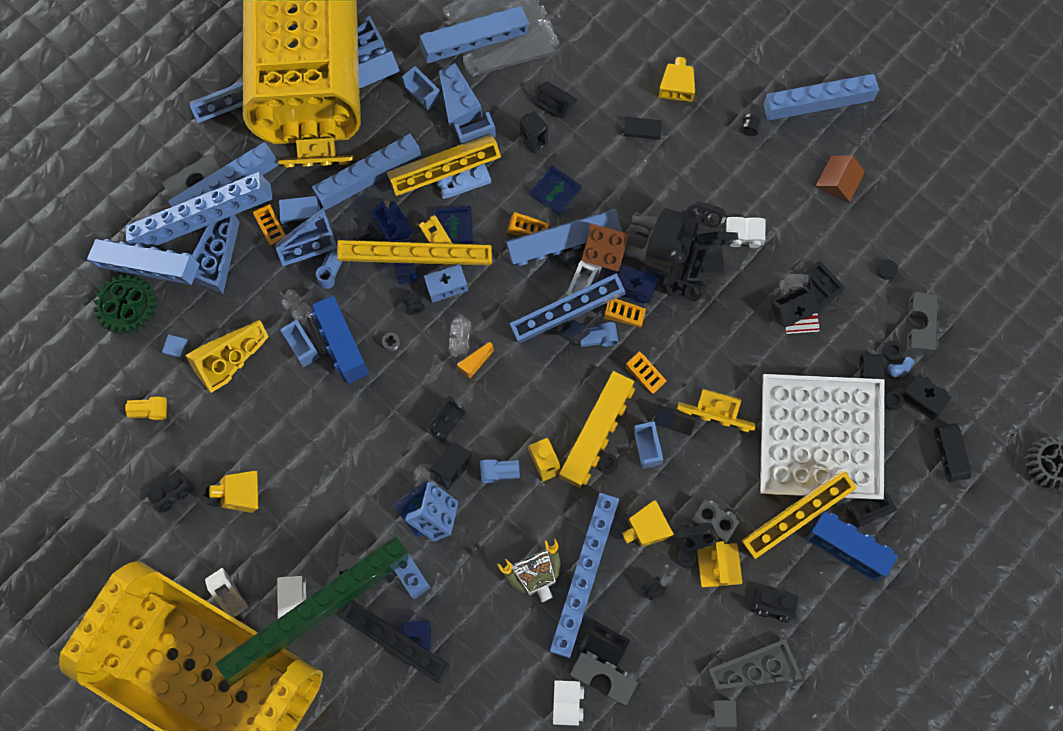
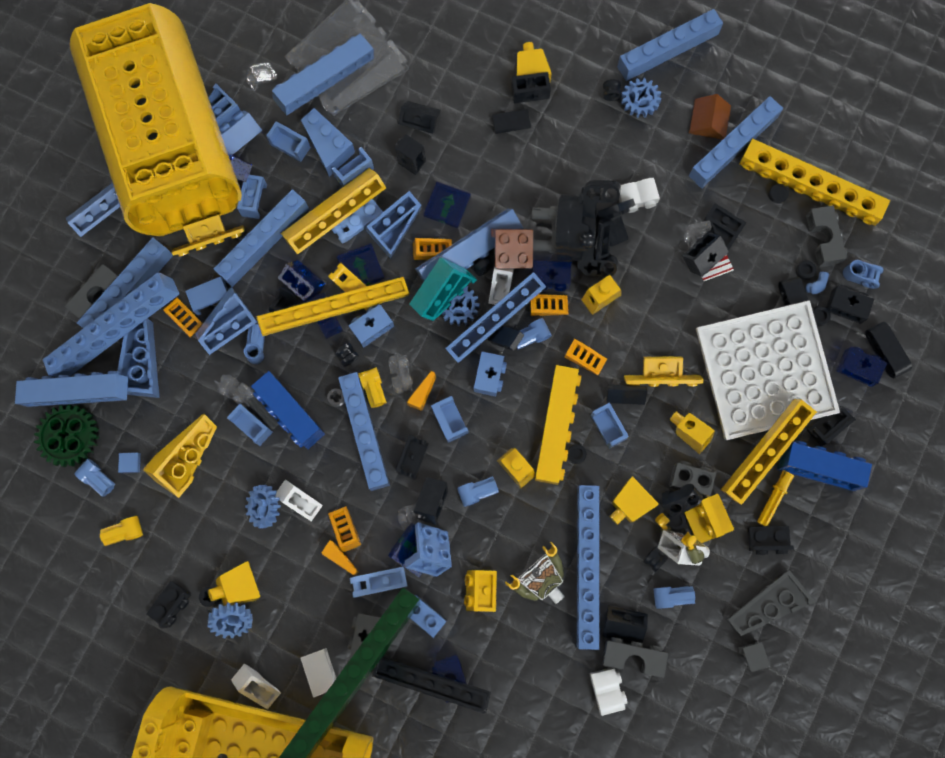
camera: 15 degrees left, 5 degrees up
none -> medium blue piece [74,458,115,497]
none -> medium blue gear [208,602,253,638]
none -> clear blue brick [227,152,253,183]
none -> medium blue panel [237,174,267,219]
none -> medium blue gear [245,485,281,528]
none -> clear bracket [246,62,277,91]
none -> white arch [275,479,323,521]
none -> light orange slope [321,540,359,575]
none -> light orange slope [328,506,361,552]
none -> medium blue brick [338,372,390,491]
none -> light blue plate [350,566,408,598]
none -> yellow piece [358,367,387,408]
none -> medium blue wedge [366,191,421,259]
none -> teal wedge [409,257,477,321]
none -> medium blue panel [431,396,469,443]
none -> medium blue gear [441,286,479,326]
none -> yellow bracket [464,570,497,612]
none -> medium blue brick [474,352,507,397]
none -> black brick [511,72,551,104]
none -> yellow torso [581,275,621,315]
none -> medium blue gear [621,78,661,118]
none -> medium blue piece [653,586,696,609]
none -> torso [655,513,710,565]
none -> yellow torso [670,411,715,454]
none -> medium blue brick [689,96,783,188]
none -> yellow brick [739,138,890,226]
none -> yellow axle [757,470,794,526]
none -> clear blue brick [836,347,887,387]
none -> medium blue piece [843,260,884,289]

